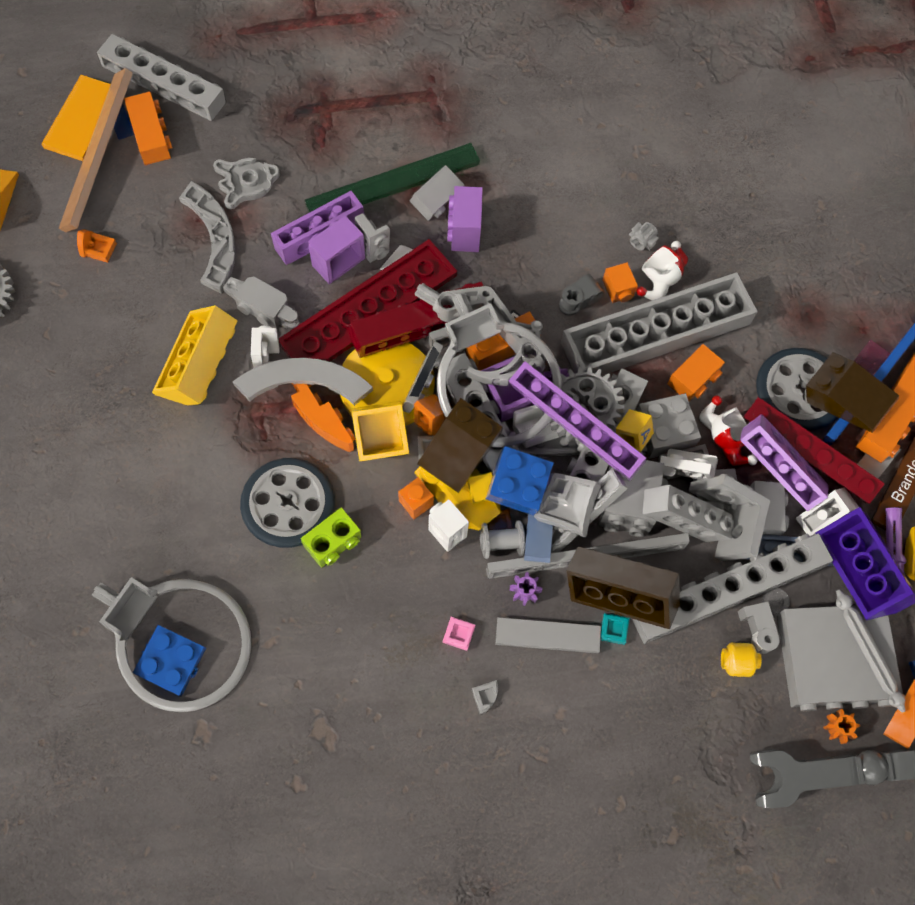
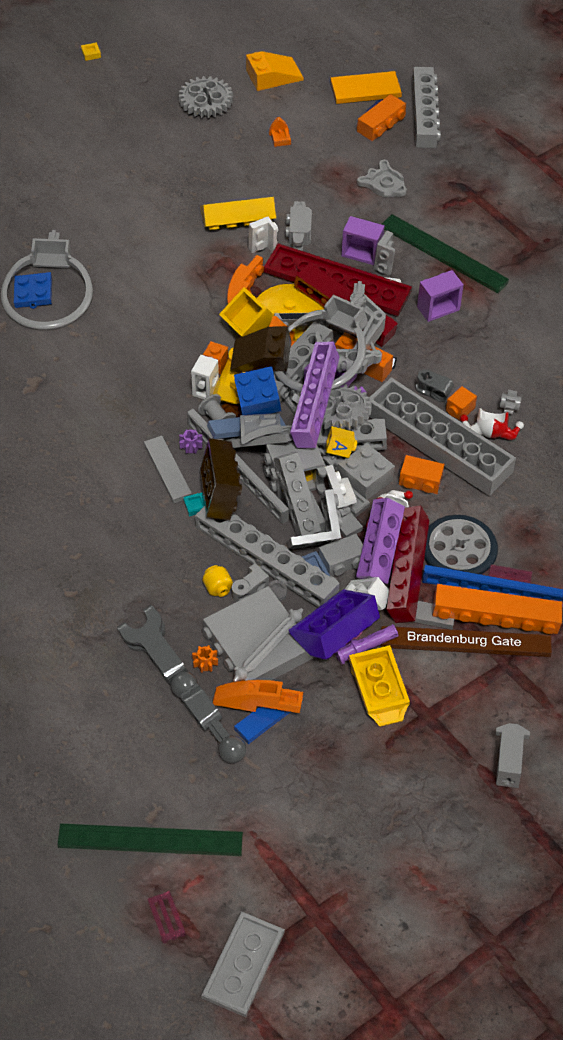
camera: 65 degrees right, 15 degrees down
medium nougat tile [59,68,132,232] -> none
light grey tile [179,181,236,294] -> none
light grey tile [233,358,373,406] -> none
light grey wedge [240,458,335,548] -> none
medium lavender brick [271,191,364,265] -> none
lime brick [301,507,361,568] -> none
light grey brick [410,165,464,221] -> none
bright pink tile [443,617,475,651] -> none
light grey tile [472,680,498,715] -> none
dark brown slope [806,352,899,433] -> none

